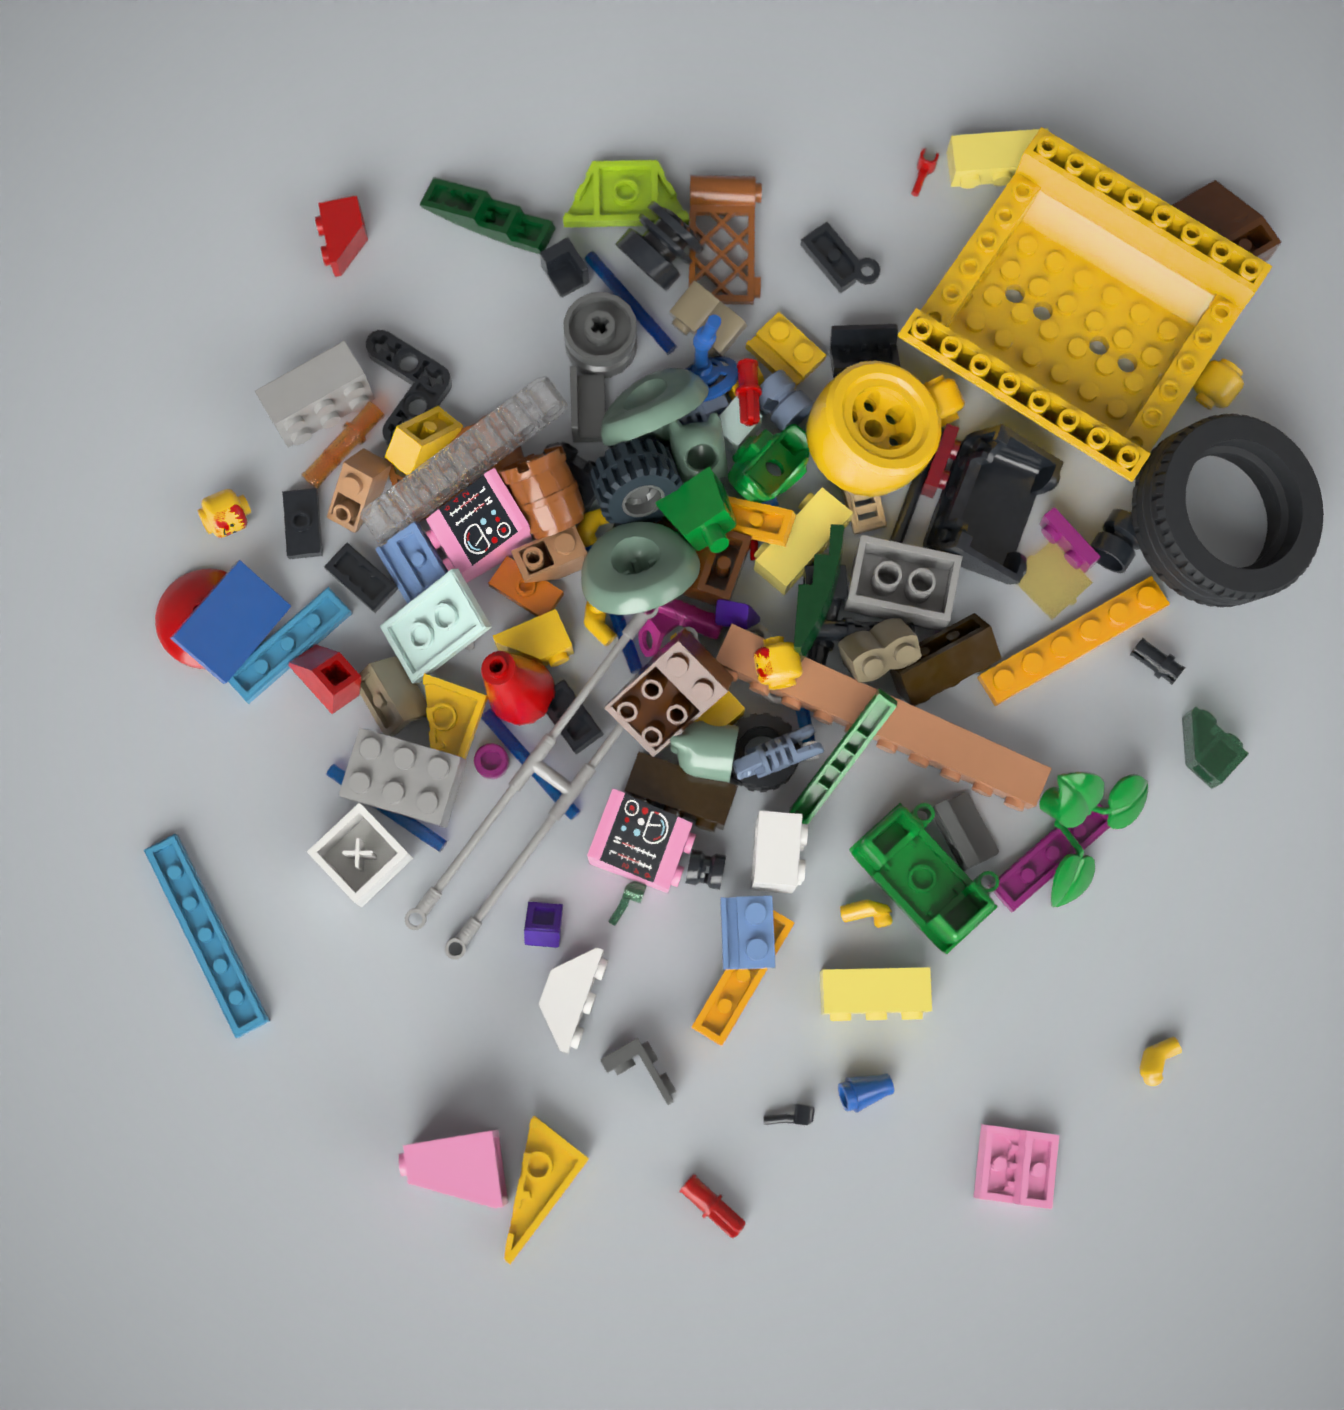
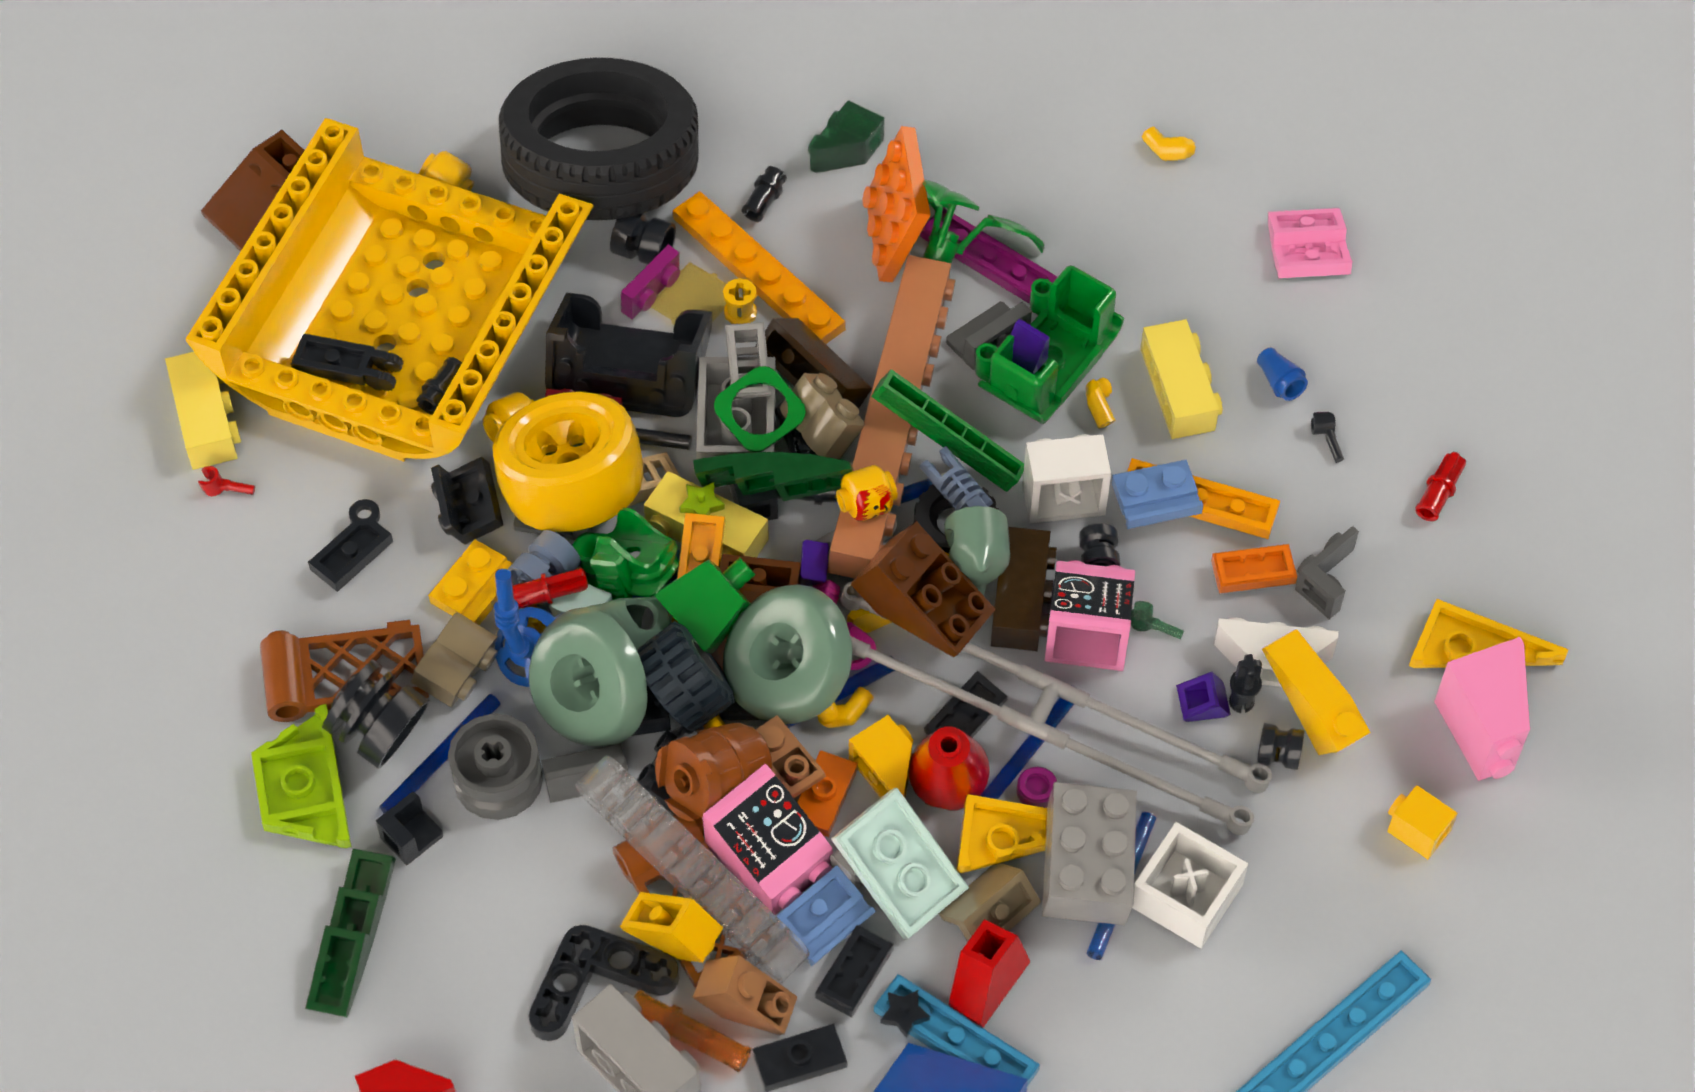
camera: 100 degrees left, 20 degrees down
none -> black hinge [291,333,404,391]
none -> black pin [416,357,462,414]
none -> lime piece [679,482,725,515]
none -> green piece [714,366,806,452]
none -> yellow bush [723,278,757,324]
none -> light grey slope [725,322,771,399]
none -> orange plate [863,126,931,283]
none -> black piece [880,990,930,1039]
none -> dark purple slope [1011,319,1050,374]
none -> orange plate [1211,544,1297,594]
none -> black axle [1229,654,1262,713]
none -> black wheel [1257,723,1304,770]
none -> yellow slope [1261,629,1371,755]
none -> yellow brick [1387,785,1458,859]

